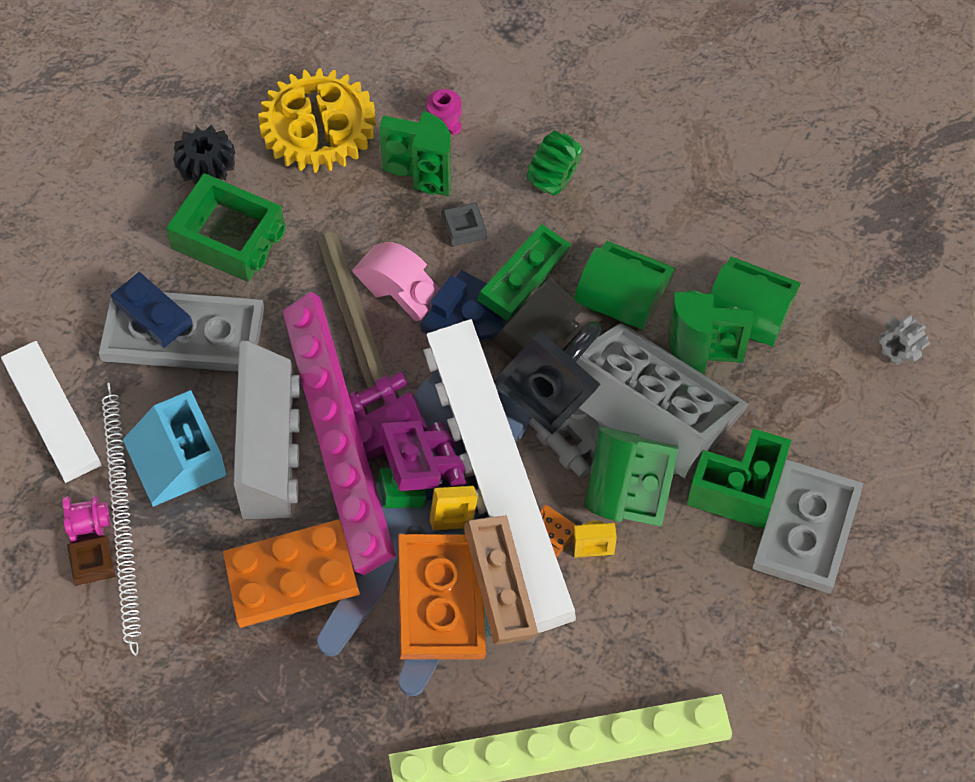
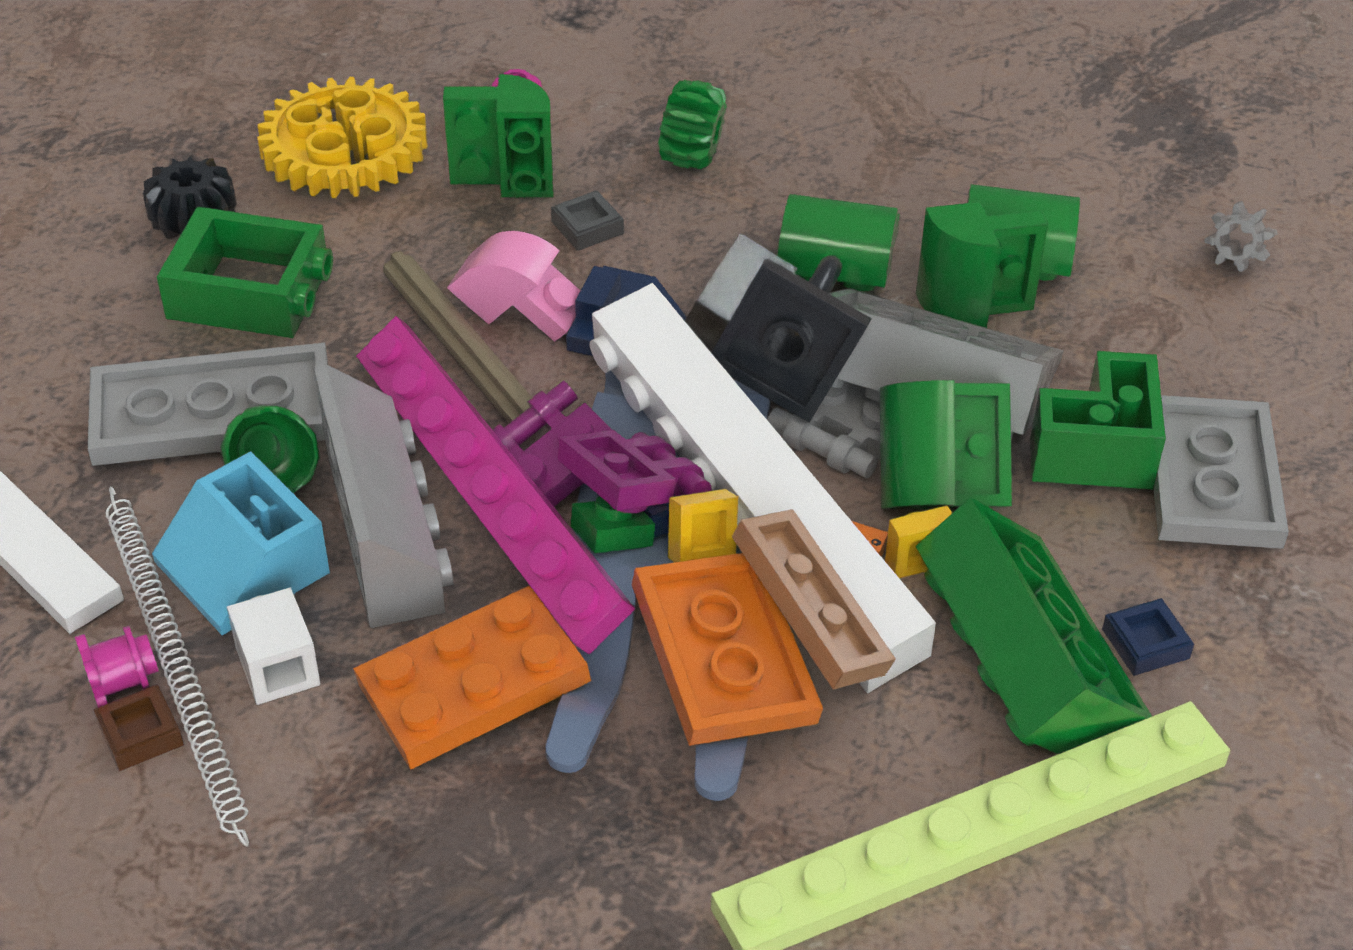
camera: 15 degrees left, 15 degrees down
dark blue plate [111,272,193,348] -> none
green plate [477,224,572,322] -> none
none -> green hair [220,405,320,494]
none -> white brick [227,587,321,705]
none -> green slope [916,497,1152,754]
none -> dark blue tile [1102,598,1194,676]

